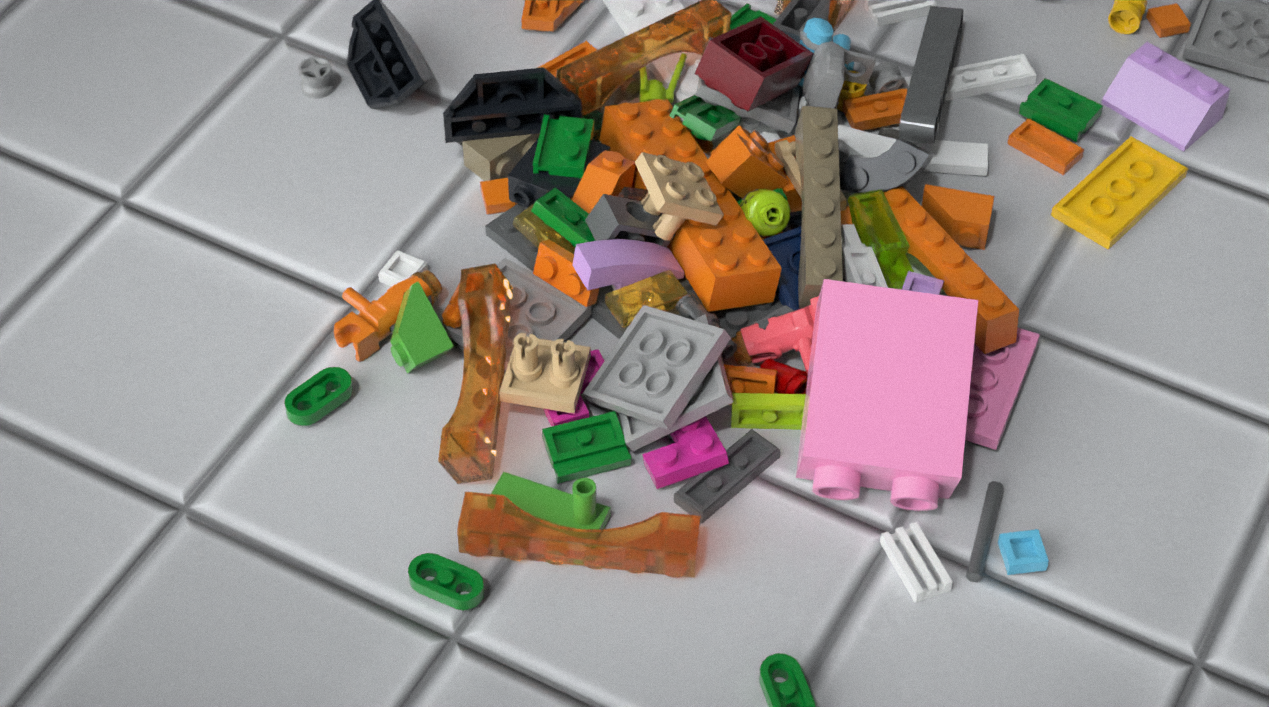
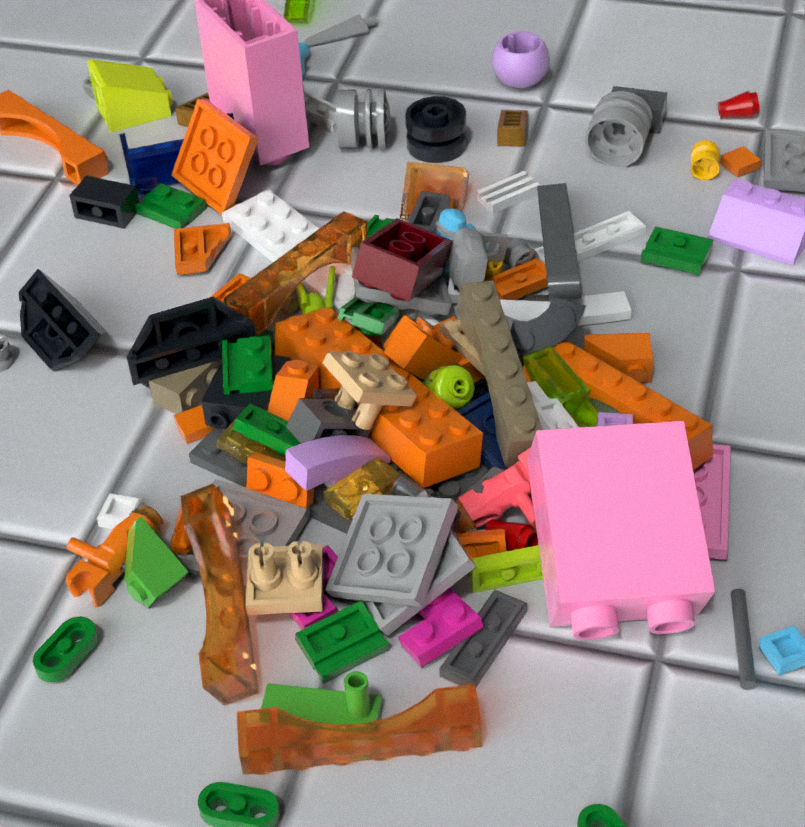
camera: 10 degrees left, 5 degrees down
white tile [880,522,953,603] -> none
orange tile [1007,118,1084,175] -> none
yellow tile [1051,136,1188,250] -> none

